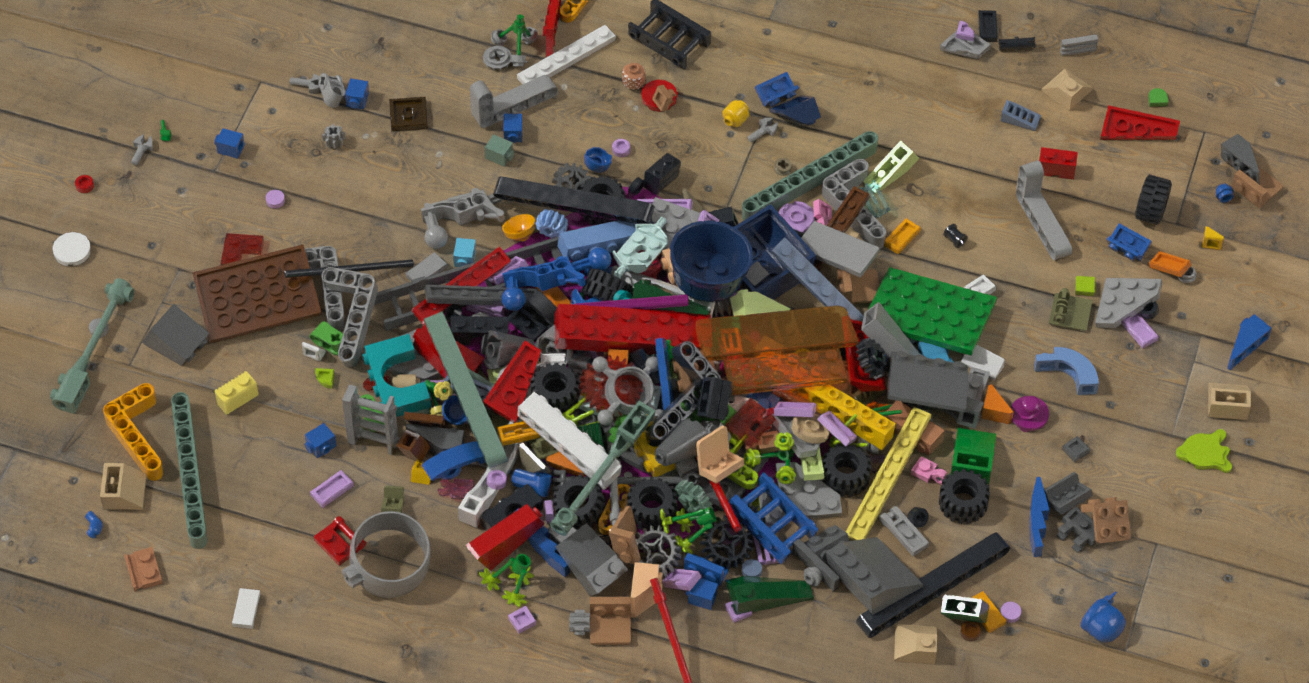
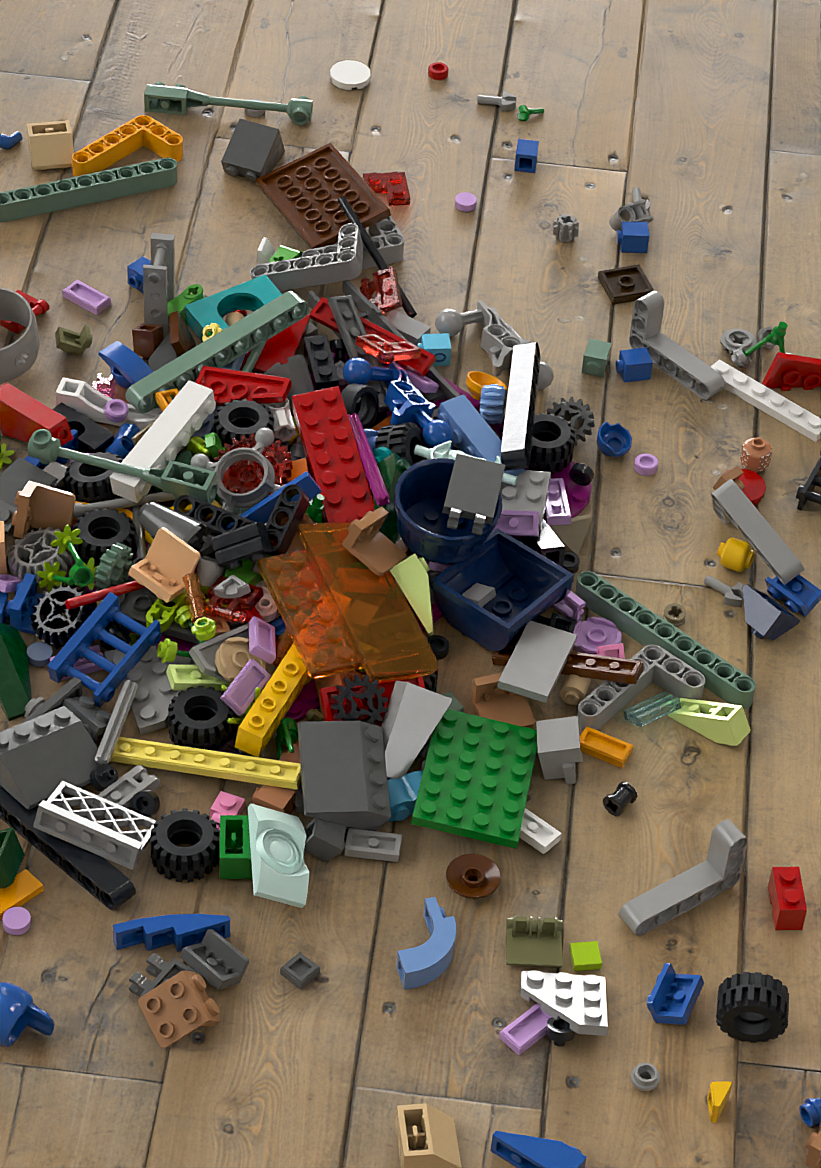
camera: 75 degrees right, 10 degrees down
light yellow brick [215,371,259,415] -> none
lime tile [315,368,335,389] -> none
black brick [643,153,681,195] -> none
sand blue plate [771,238,864,322] -> none
white slope [961,345,1005,380] -> none
orange slope [981,384,1013,424] -> none
magenta plate [1011,396,1049,432] -> none
orange tile [1149,251,1191,277] -> none
lime tile [1175,429,1232,473] -> none
none -> light grey fence [33,781,156,870]
none -> black tile [90,763,118,792]
none -> light grey axle [95,680,138,764]
none -> clear orange pin [183,573,208,624]
none -> bright green tile [205,432,224,462]
none -> light grey tile [214,575,251,598]
none -> light aqua slope [248,804,309,908]
none -> medium nougat bracket [342,507,407,576]
none -> clear red plate [355,334,422,364]
none -> clear red plate [360,266,402,314]
none -> dark grey tile [442,453,505,535]
none -> reddish brown dish [446,854,501,899]
none -> light grey plate [536,716,583,785]
none -> light grey beam [711,479,805,585]

